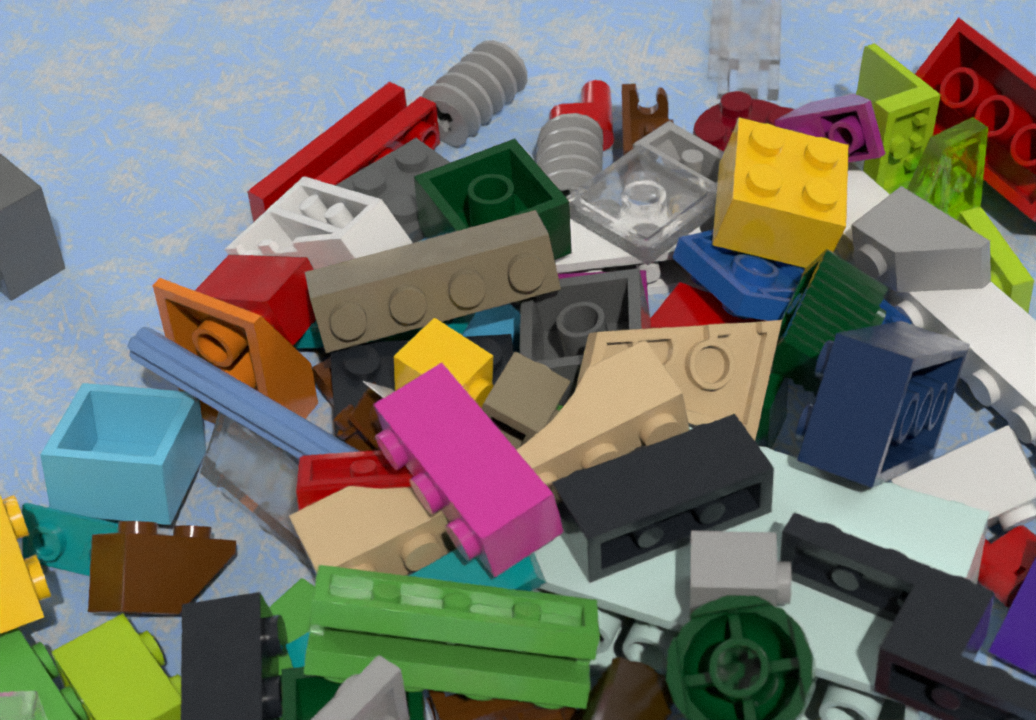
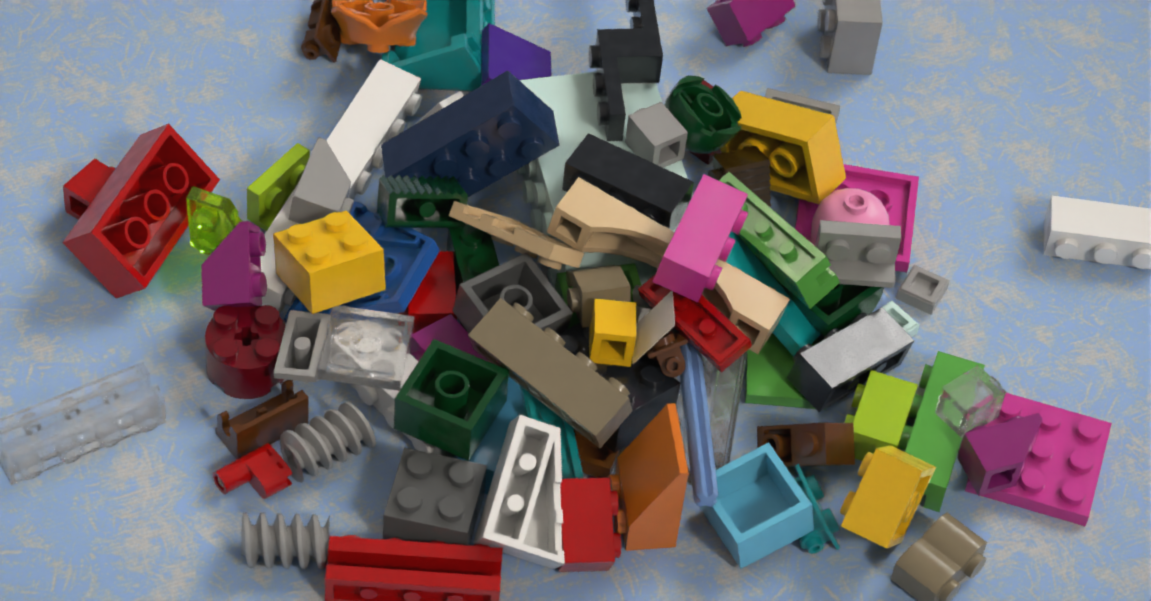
camera: 135 degrees left, 5 degrees up
lime bracket [856,43,941,194] -> none

